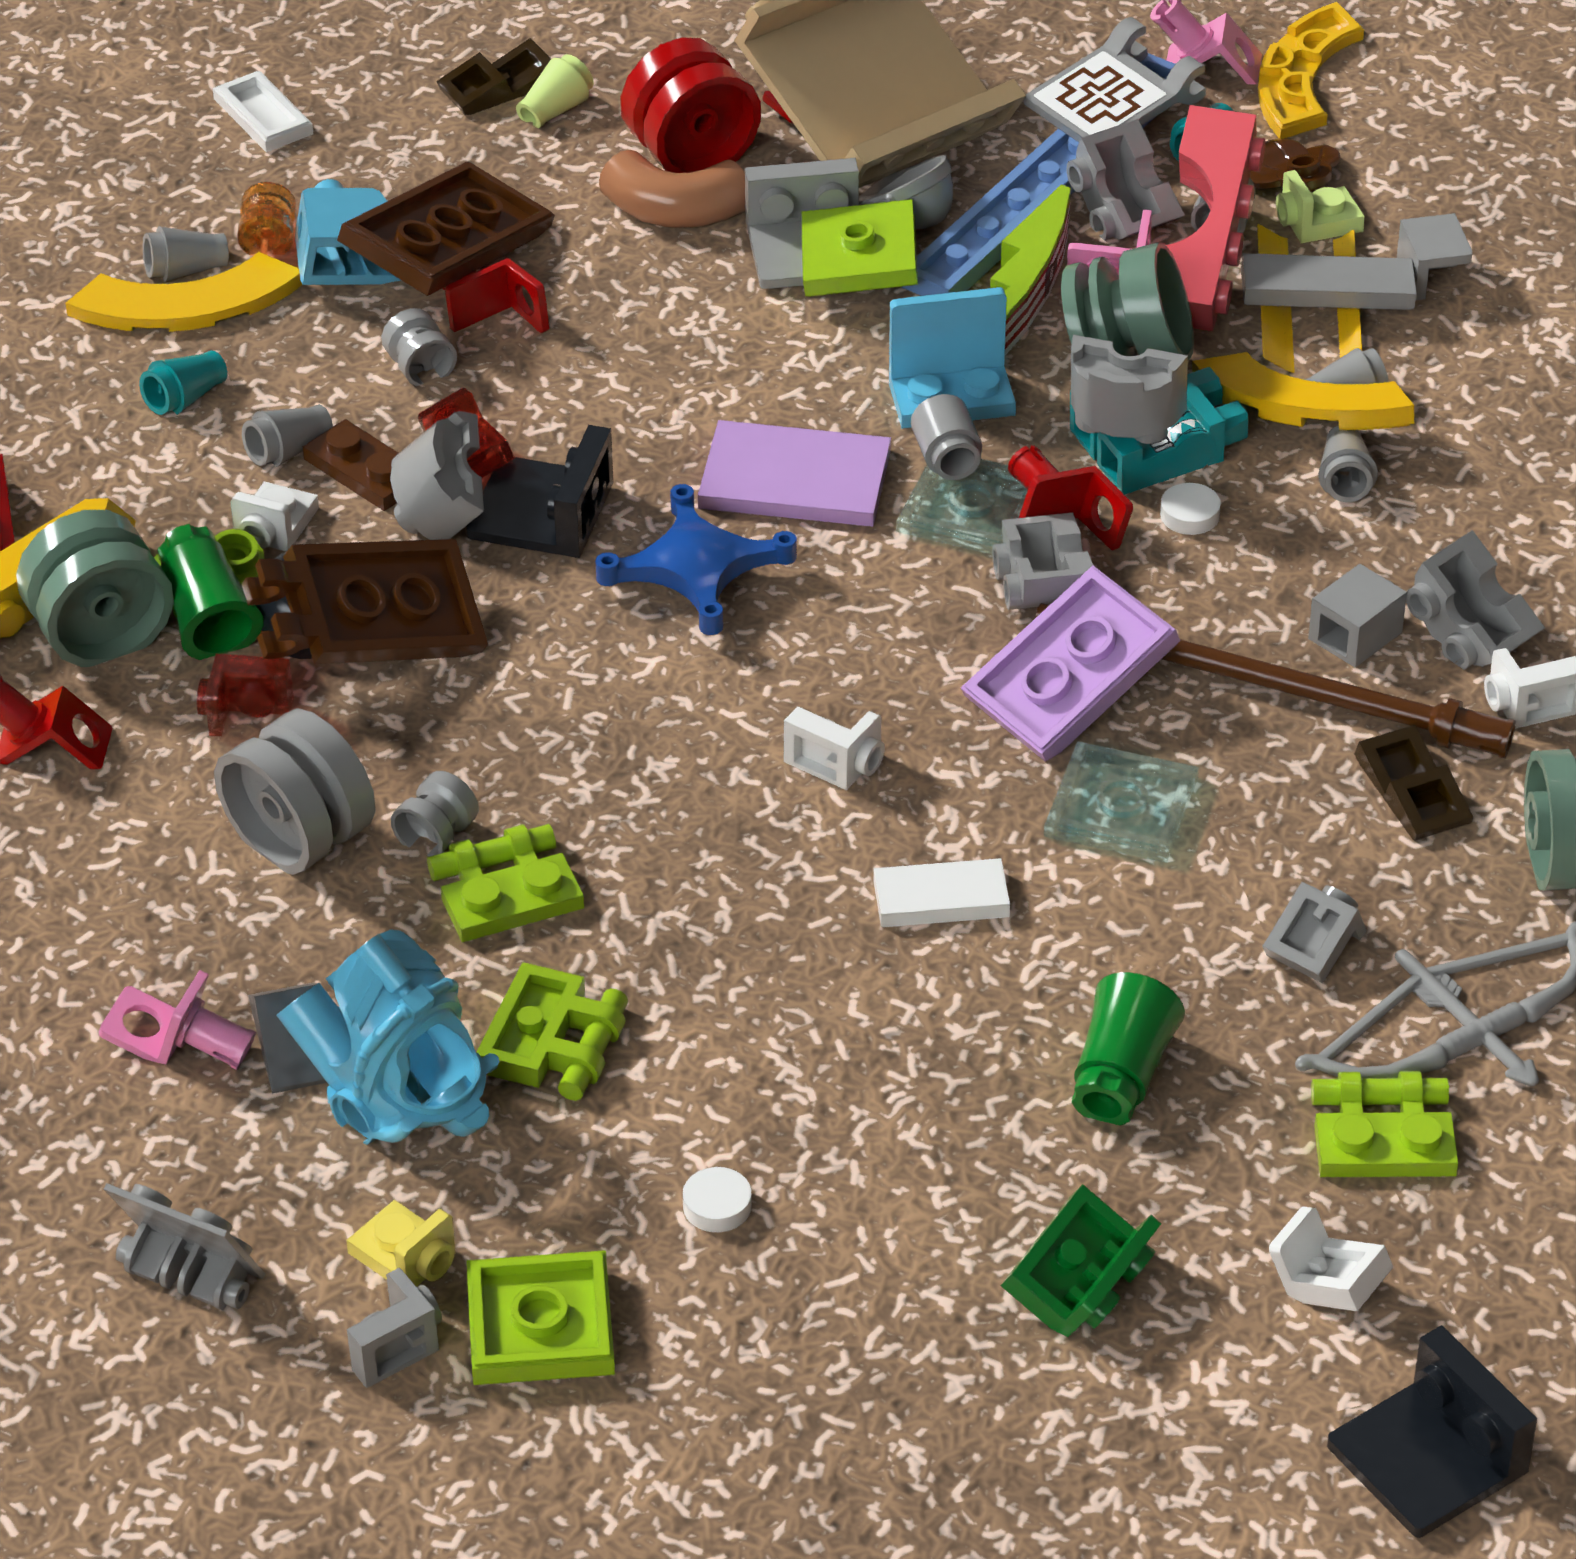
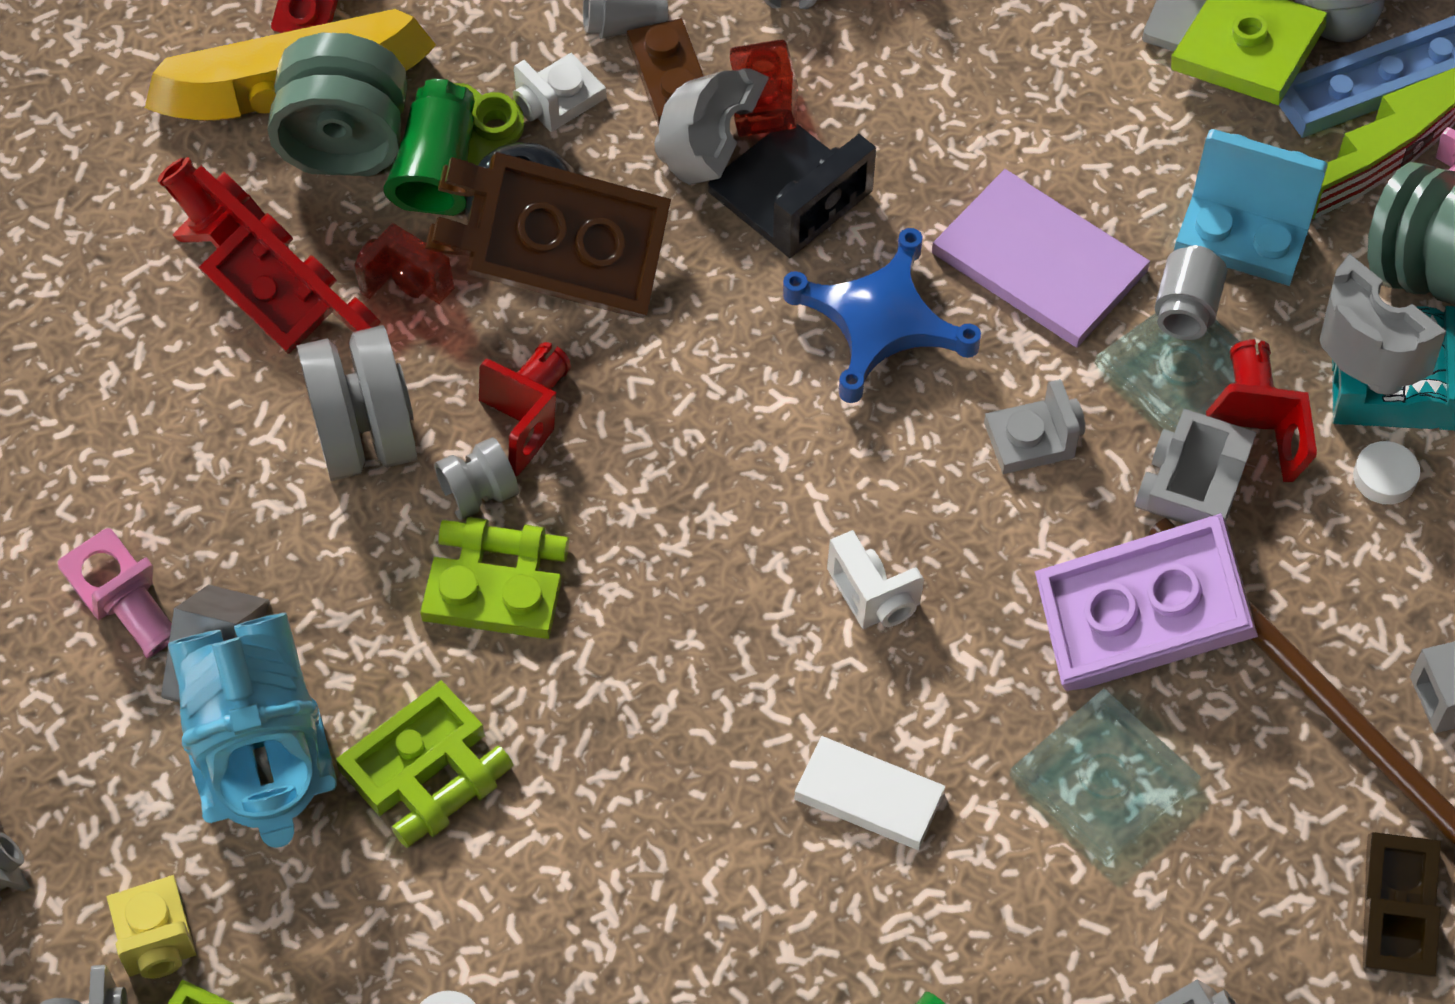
camera: 30 degrees right, 15 degrees up
none -> red bracket [193,165,381,354]
none -> red bracket [479,342,571,477]
none -> light grey bracket [984,379,1085,474]

